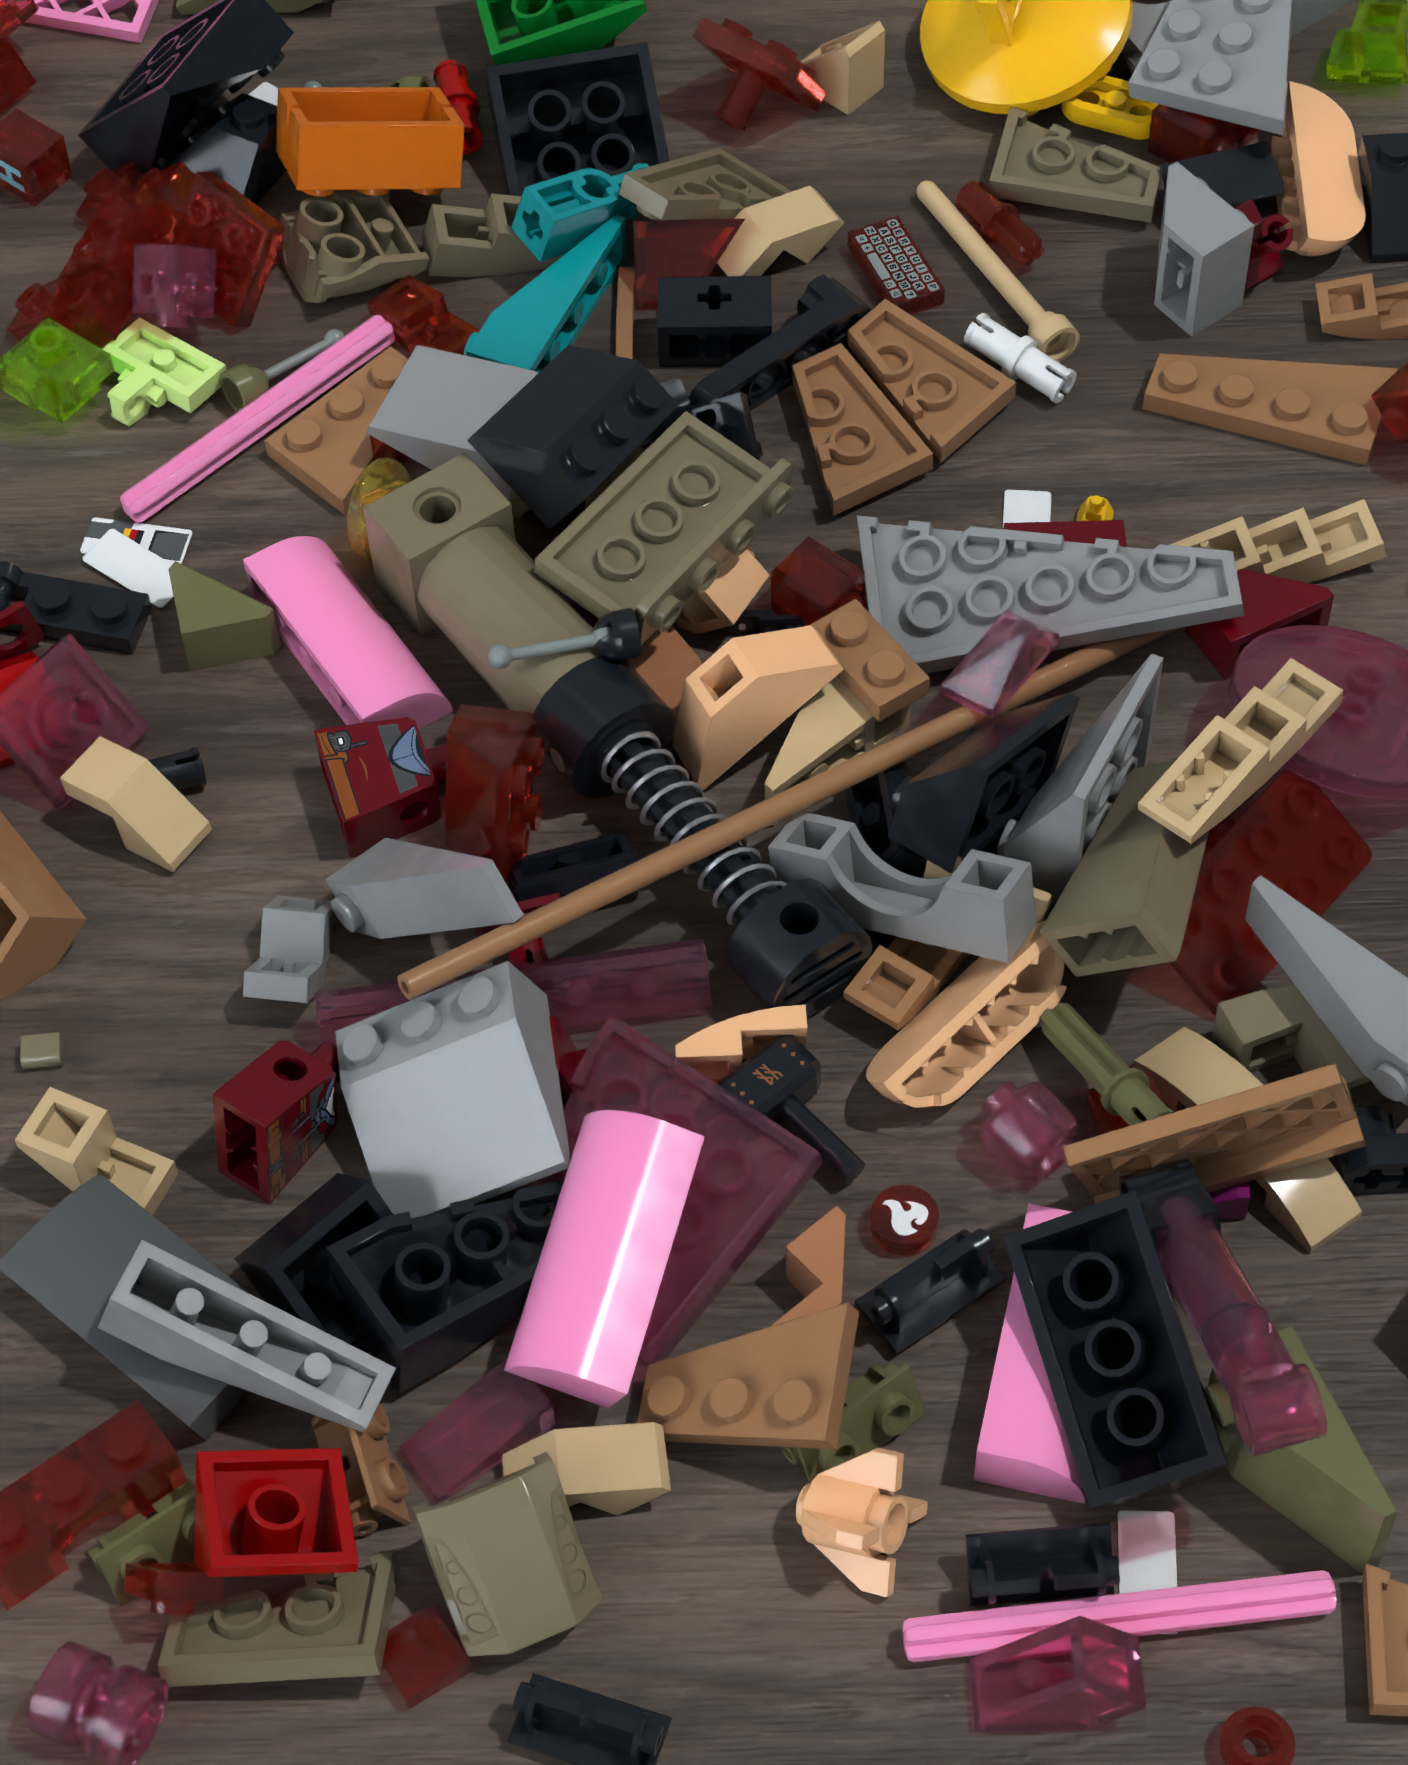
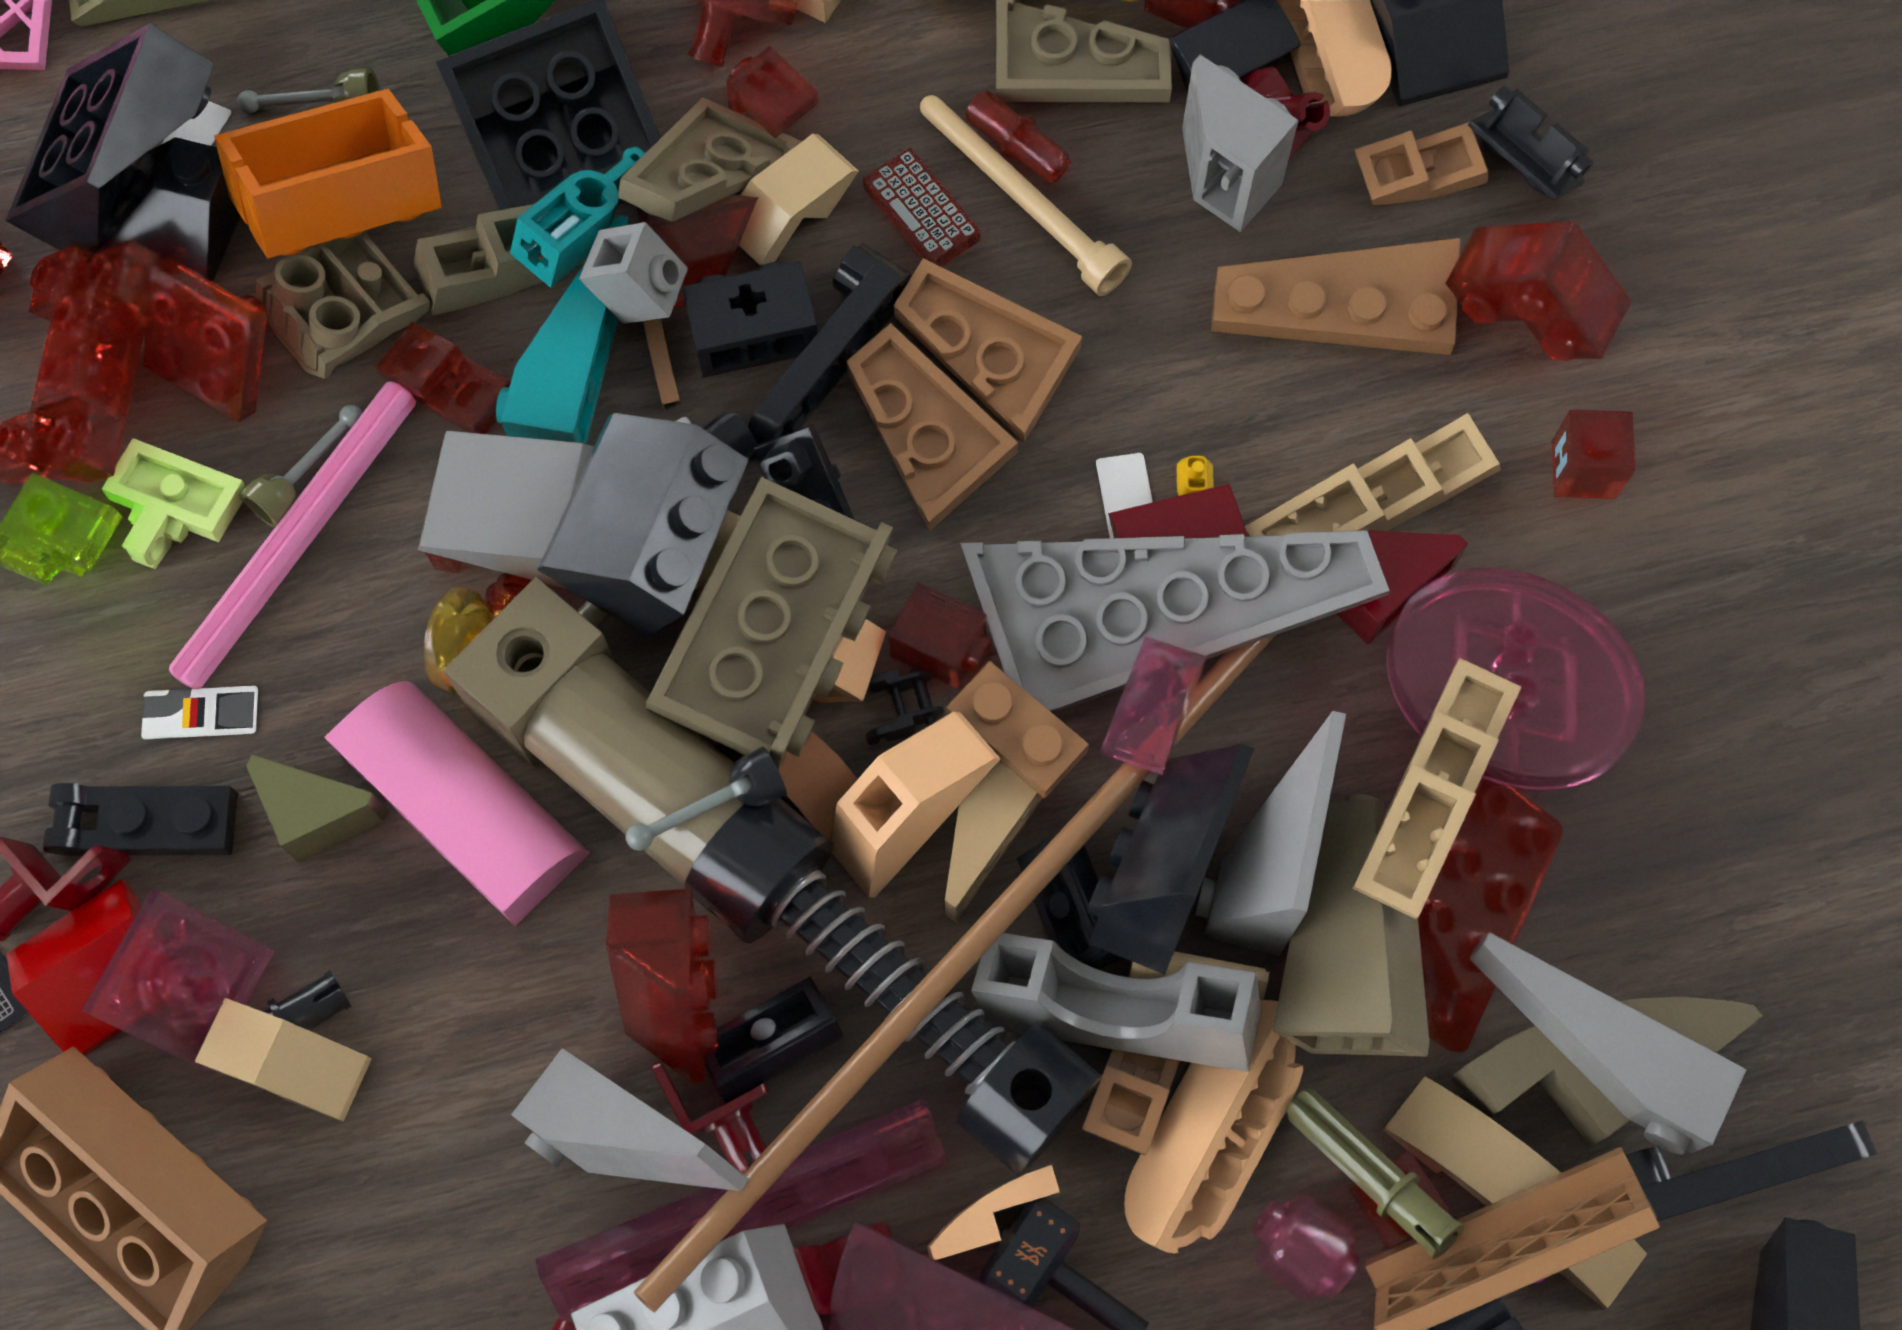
camera: 15 degrees left, 15 degrees up
white sticker [83,529,174,608] -> none
clear pink brick [132,244,216,329] -> none
light grey slope [243,895,338,1003] -> none
medium nougat wing [264,346,408,515] -> none
dark red torso [314,717,469,858] -> none
red pin [433,60,483,155] -> none
white pin [963,313,1077,403] -> none
none -> light grey brick [579,222,688,324]
none -> clear red bracket [726,46,818,139]

